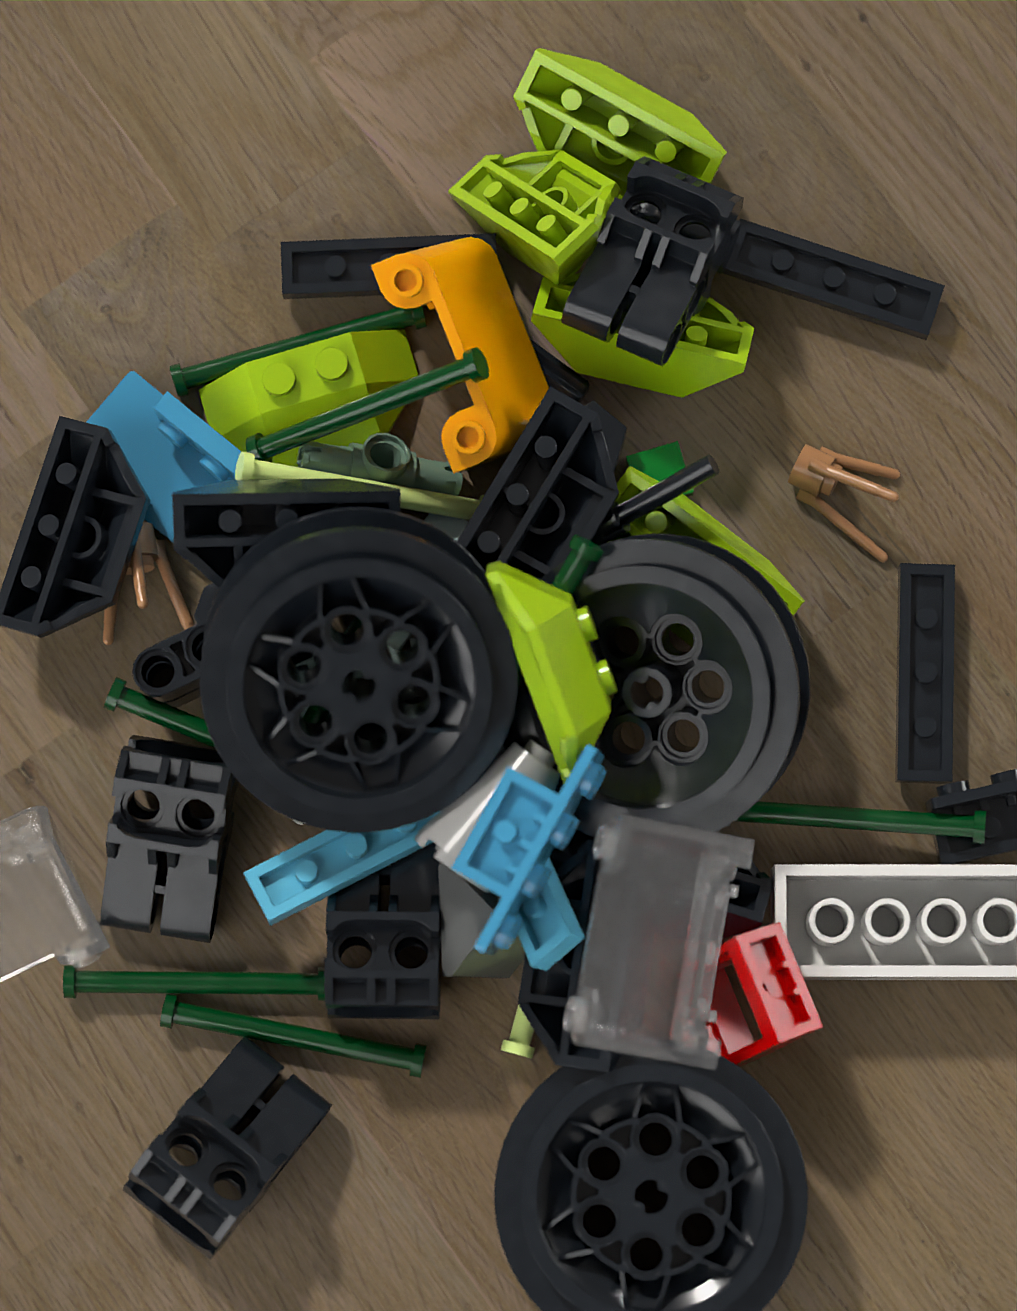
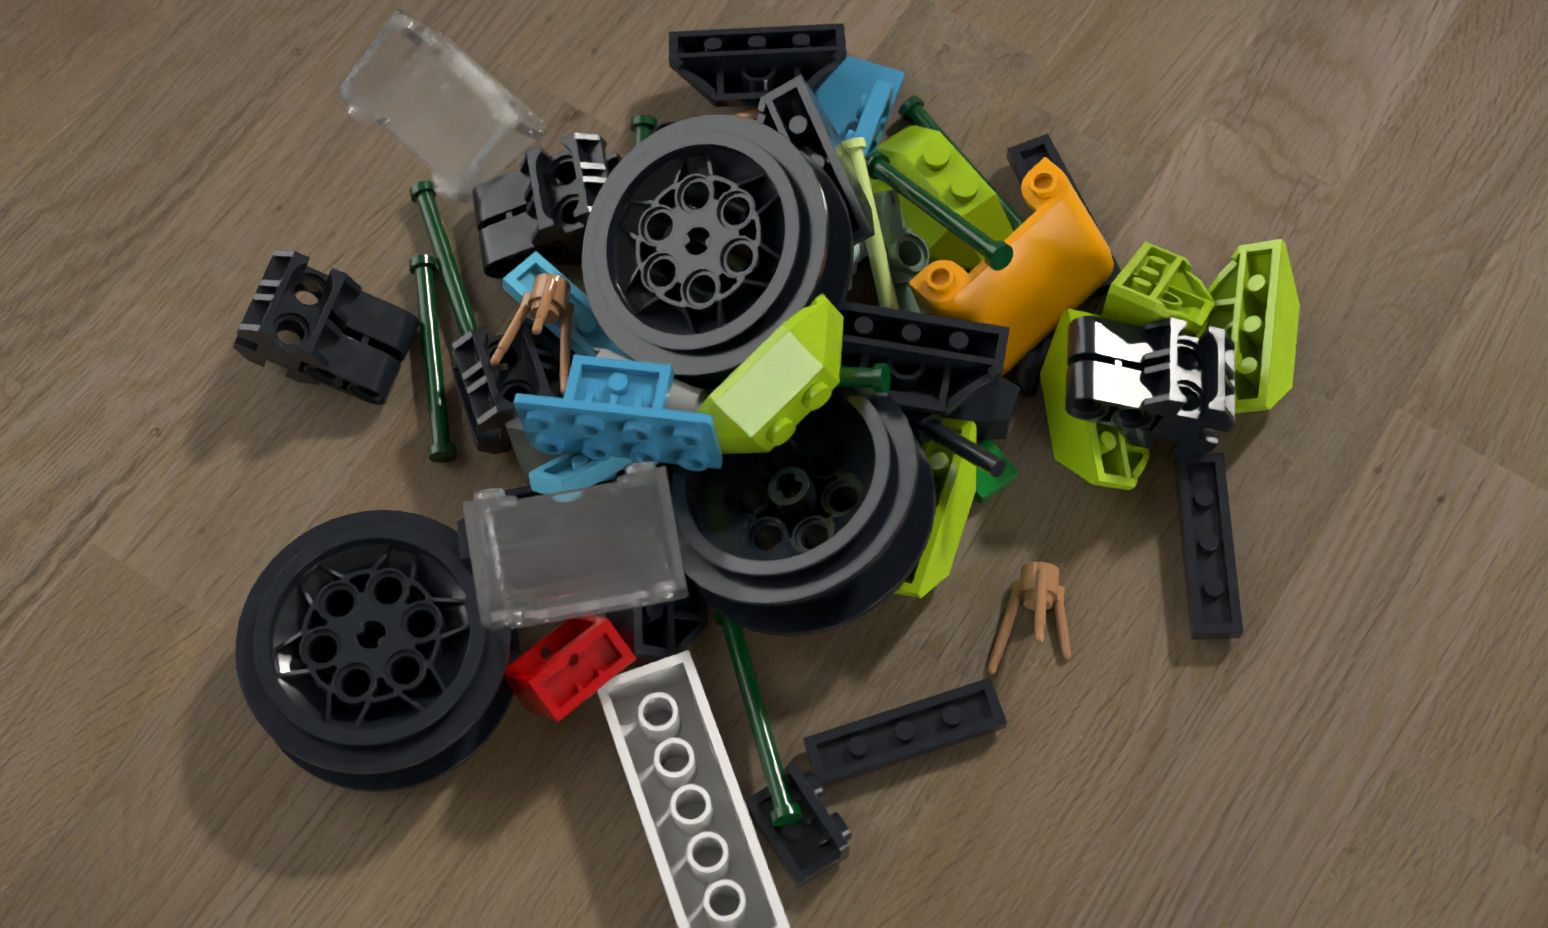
camera: 70 degrees right, 15 degrees down
none -> medium nougat plant [490,273,575,395]

